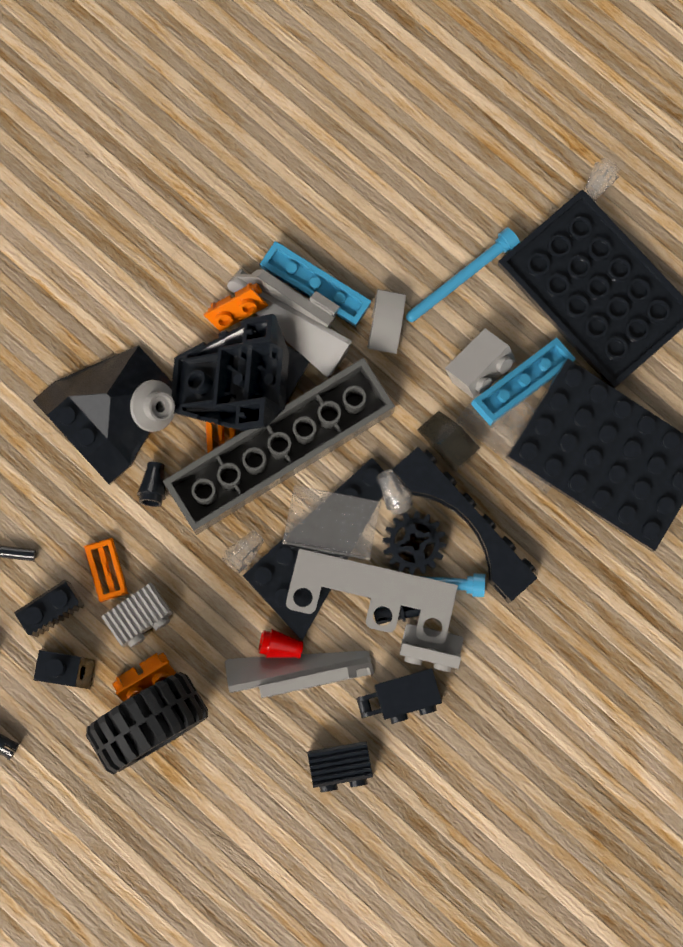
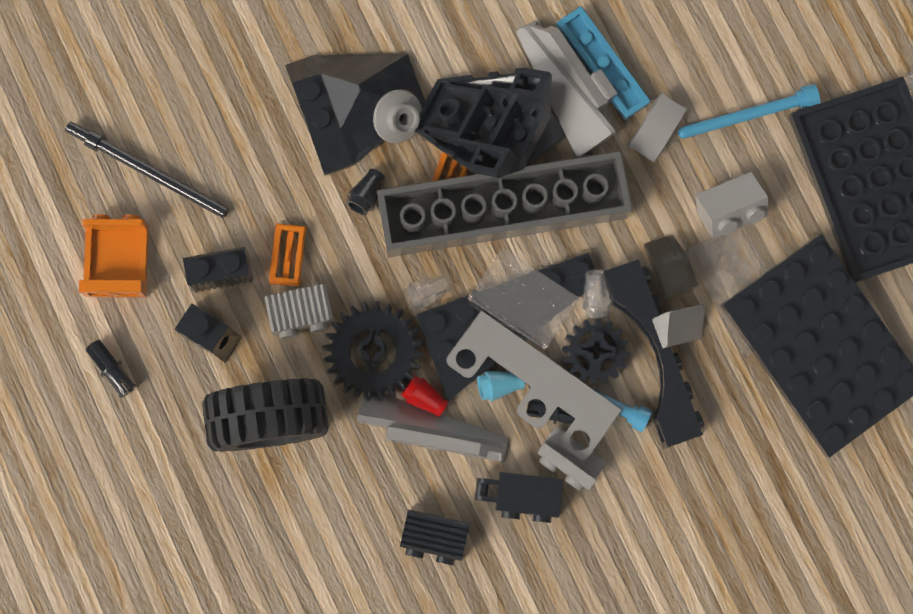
camera: 20 degrees right, 0 degrees up
orange hinge [112,652,176,702] -> none
orange hinge [204,283,268,332] -> none
dark azure plate [471,338,576,426] -> none
none -> black gear [322,301,424,401]
none -> medium azure cone [477,371,525,402]
none -> light grey slope [652,304,705,348]

